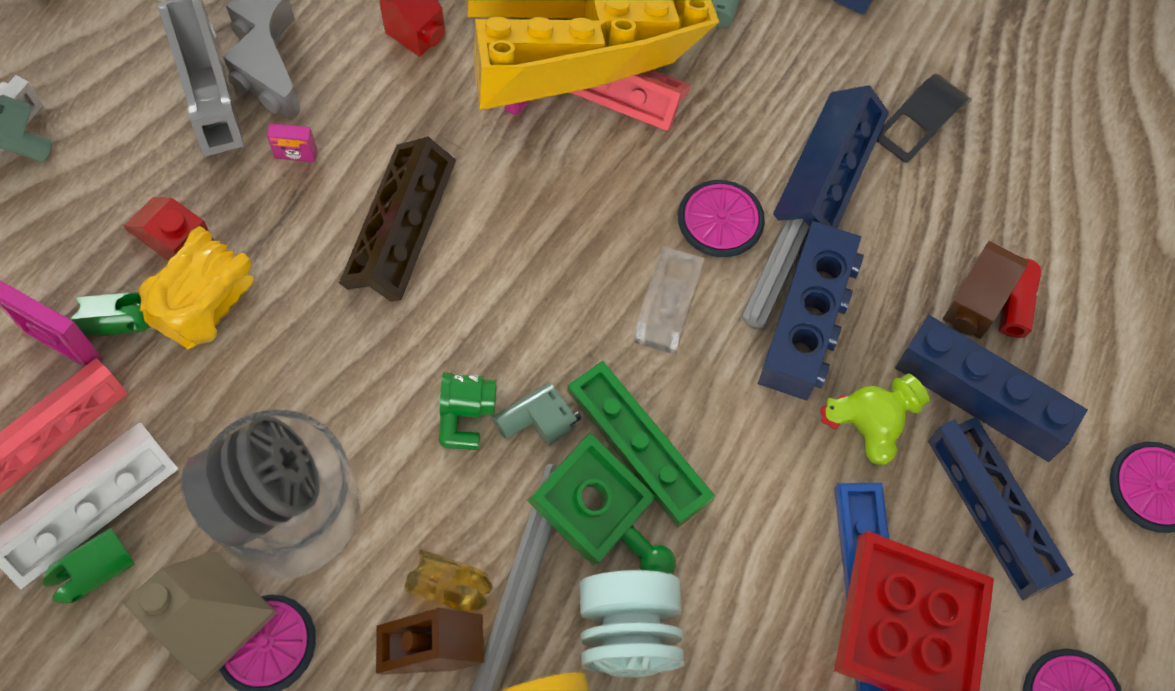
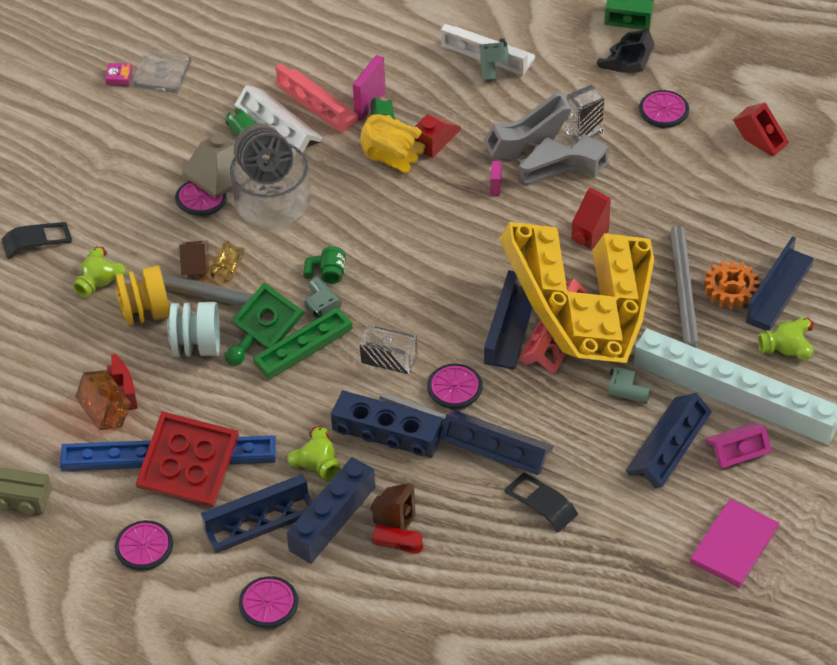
camera: 95 degrees right, 15 degrees down
dark brown fence [339,136,456,302] -> none
none -> dark blue panel [484,270,533,369]

